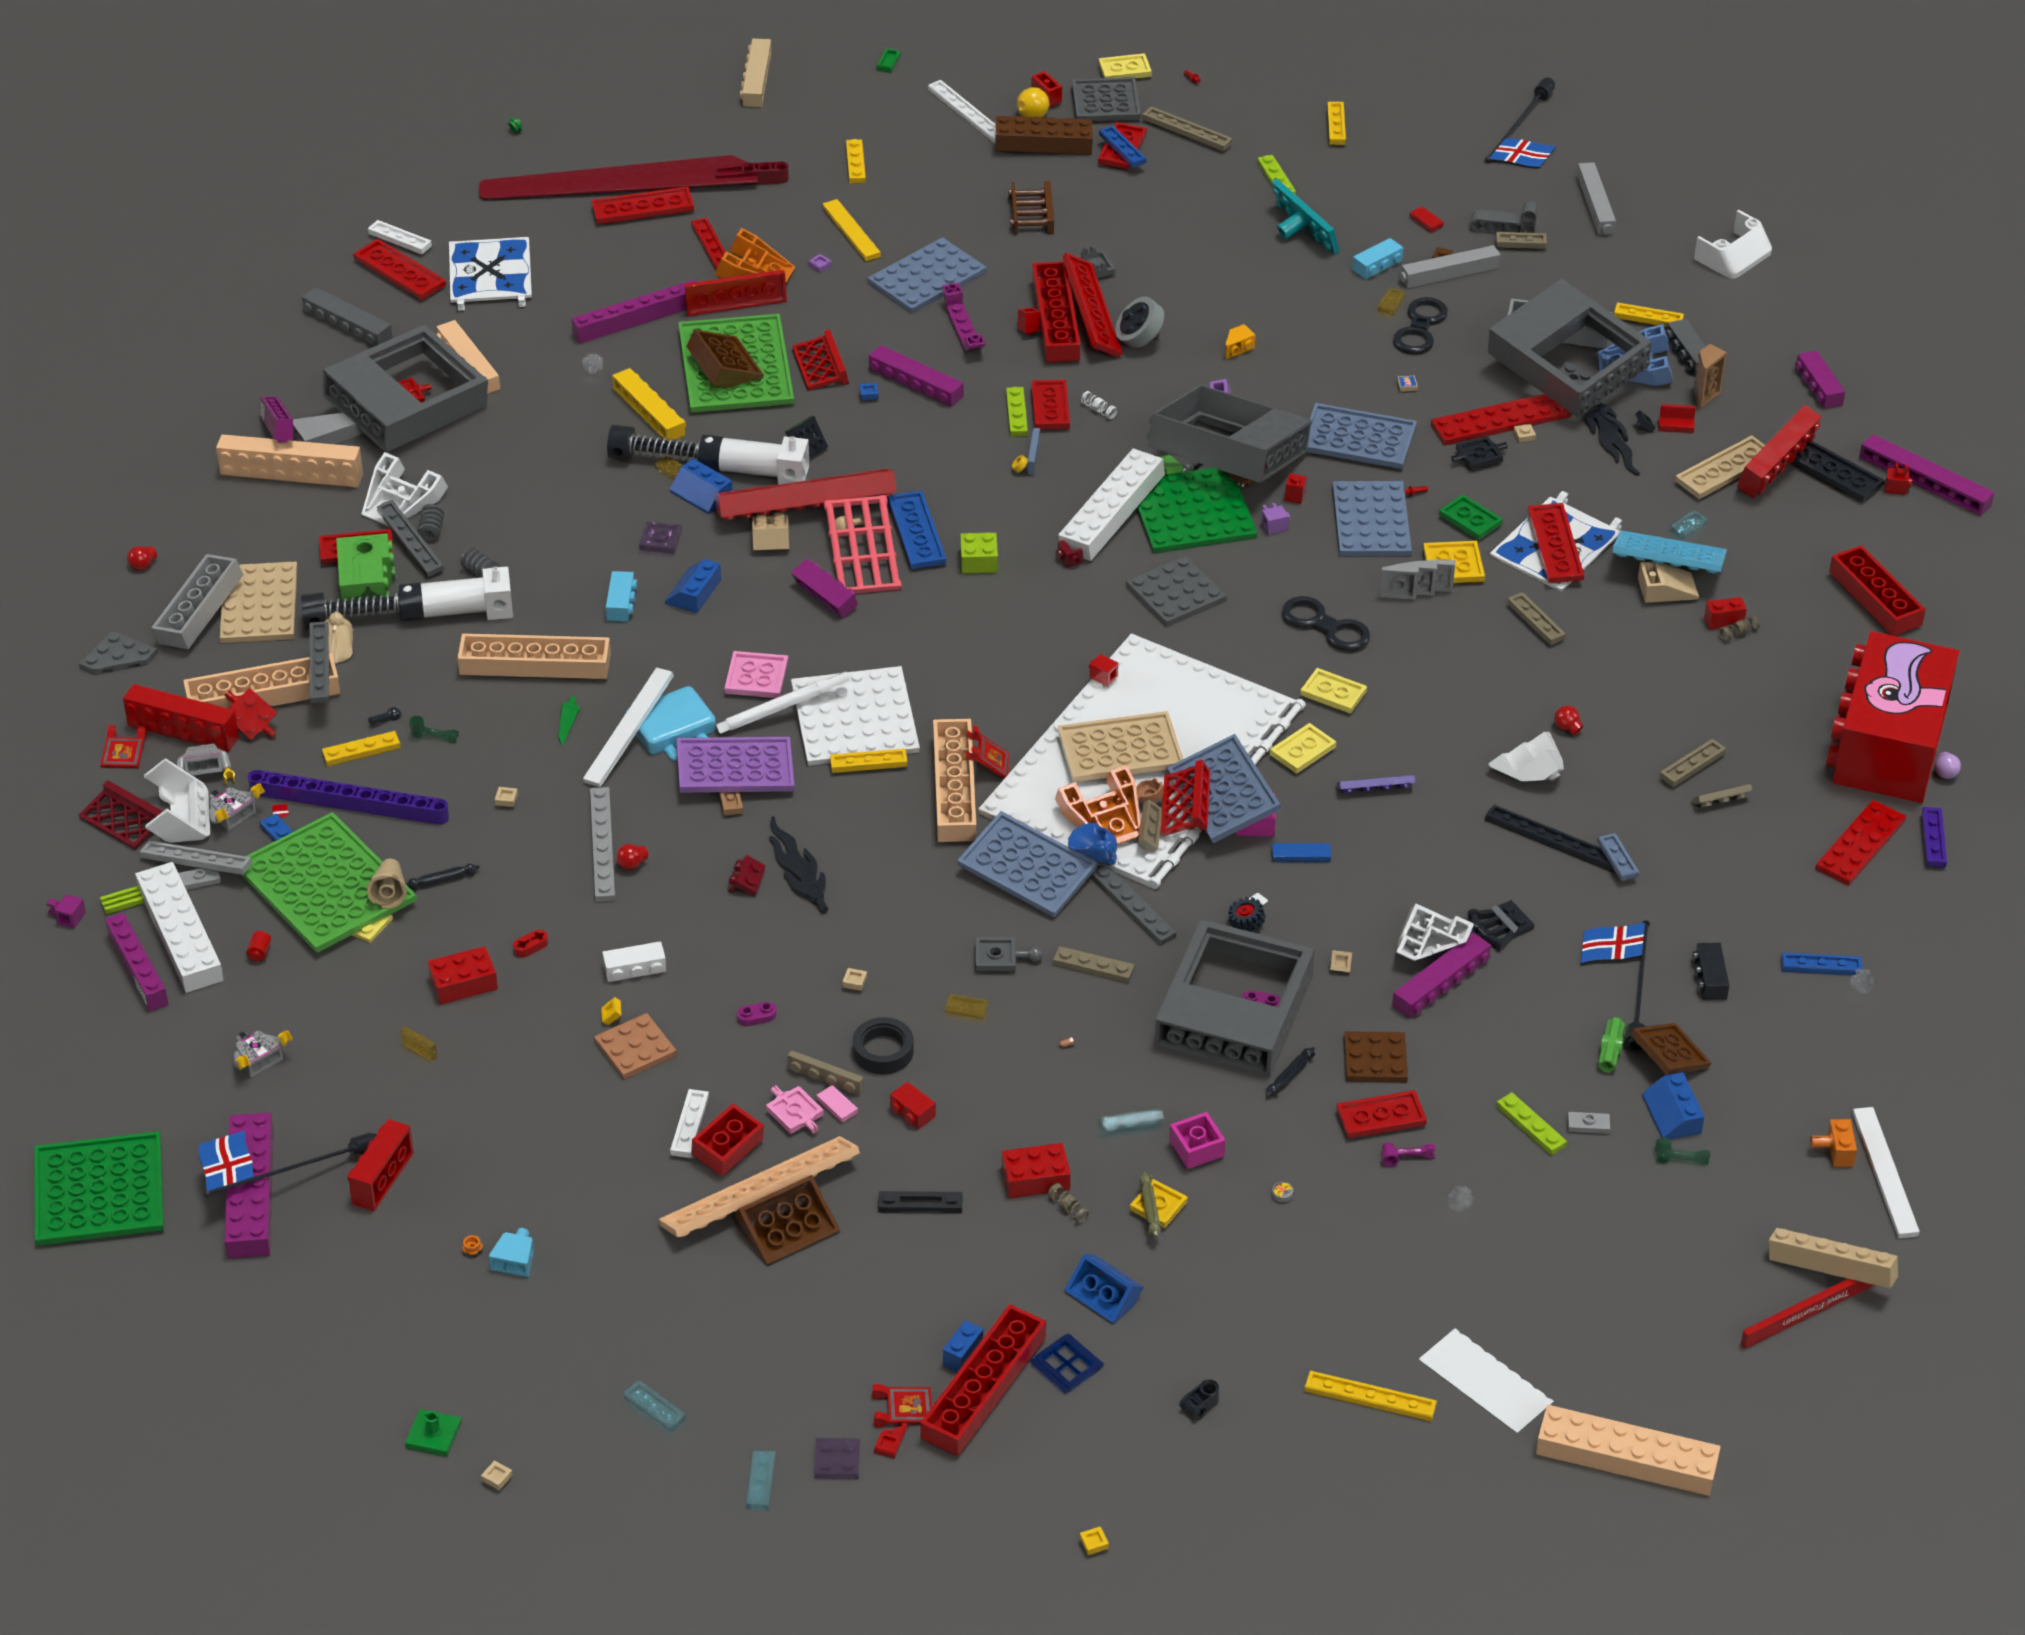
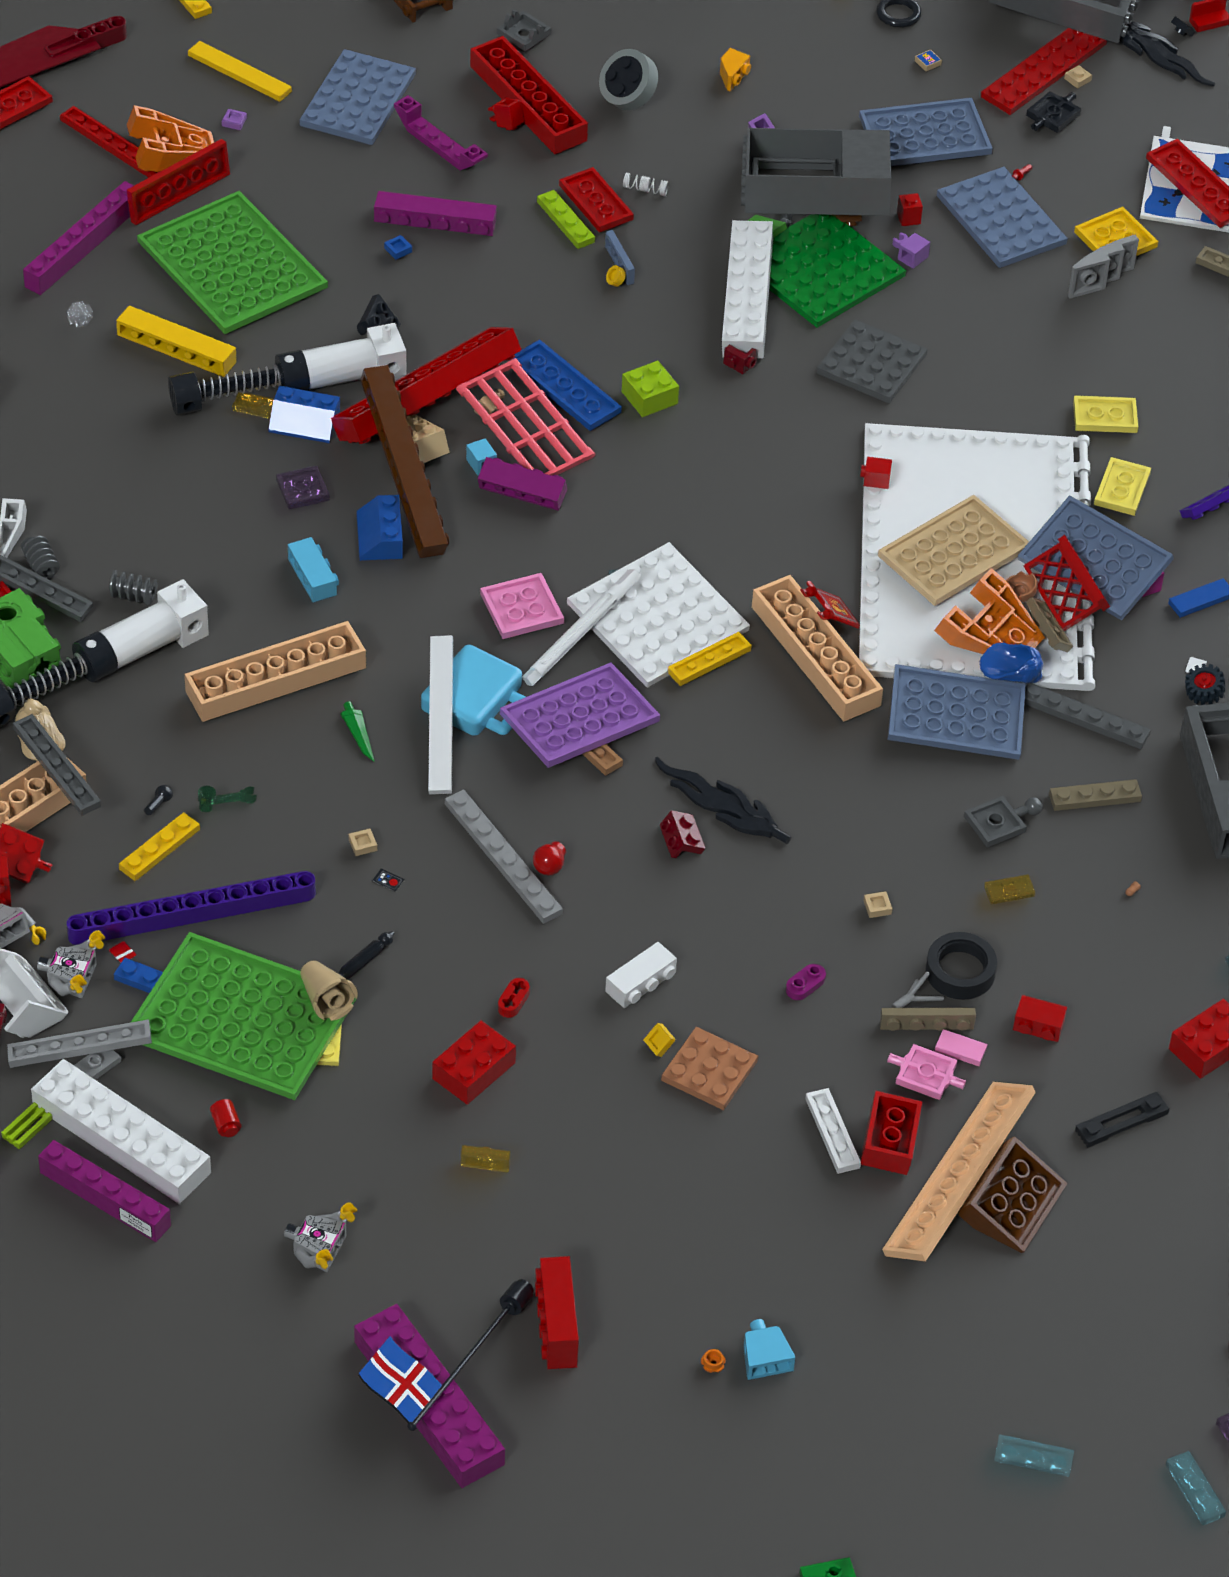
camera: 30 degrees left, 5 degrees up
green plate [34,1131,164,1246] -> none
reddish brown slope [686,329,764,388] -> none
red fence [792,329,849,391] -> none
red plate [1062,252,1123,358] -> none
black bar [1282,596,1370,651] -> none
green plate [1439,494,1503,540] -> none
none -> reddish brown brick [361,365,449,558]
none -> sticker [372,869,405,892]
none -> medium azure brick [466,438,497,476]
none -> light grey plant [892,972,944,1008]

